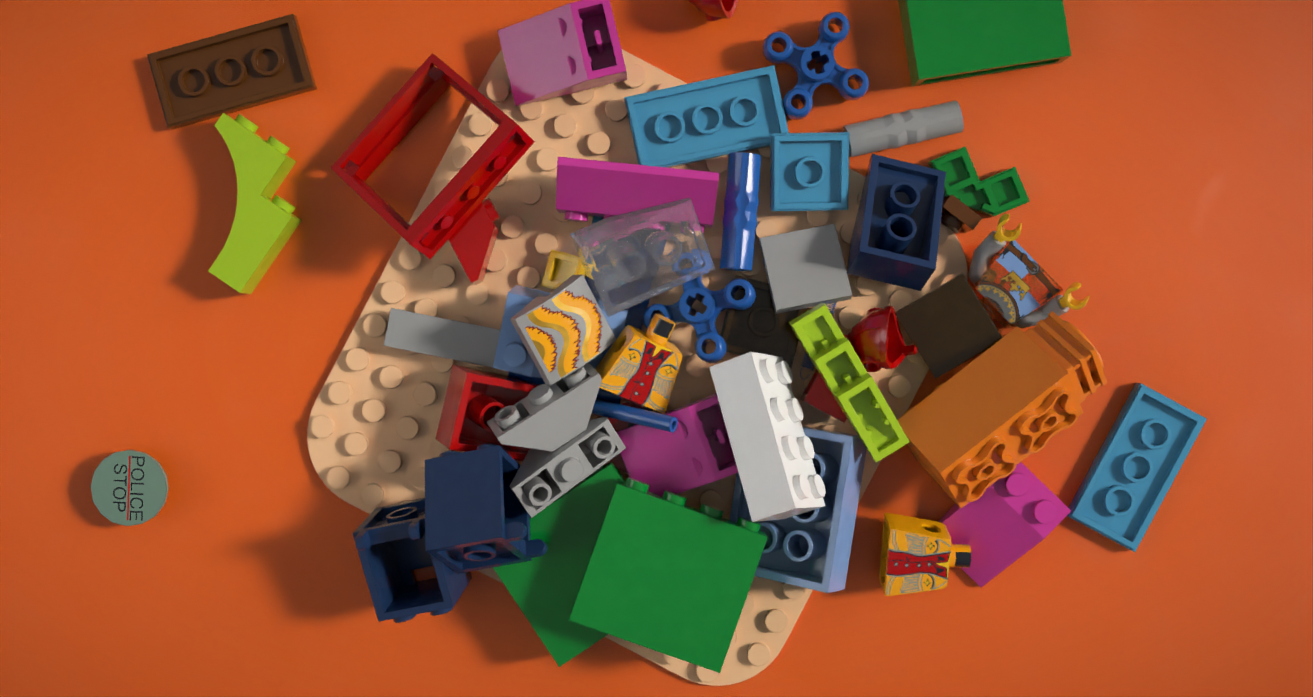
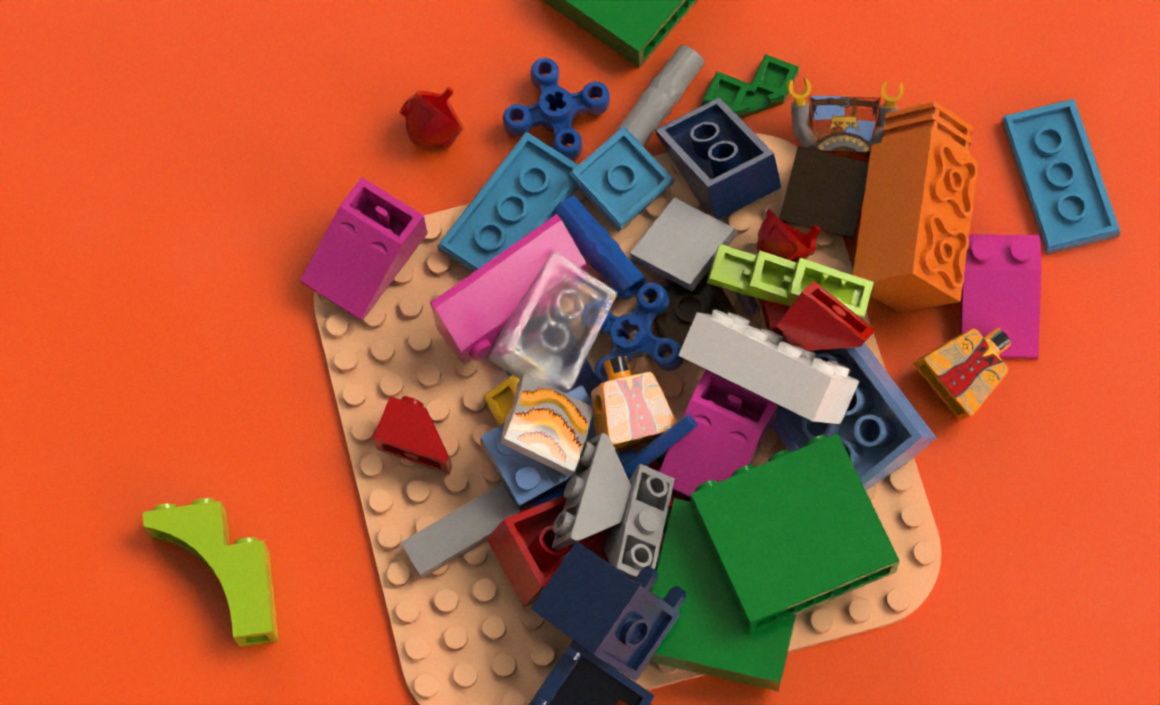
camera: 40 degrees left, 20 degrees down
reddish brown tile [147,14,317,130] -> none
red window [331,53,535,260] -> none
reddish brown plate [941,194,982,233] -> none
none -> red slope [776,281,875,351]

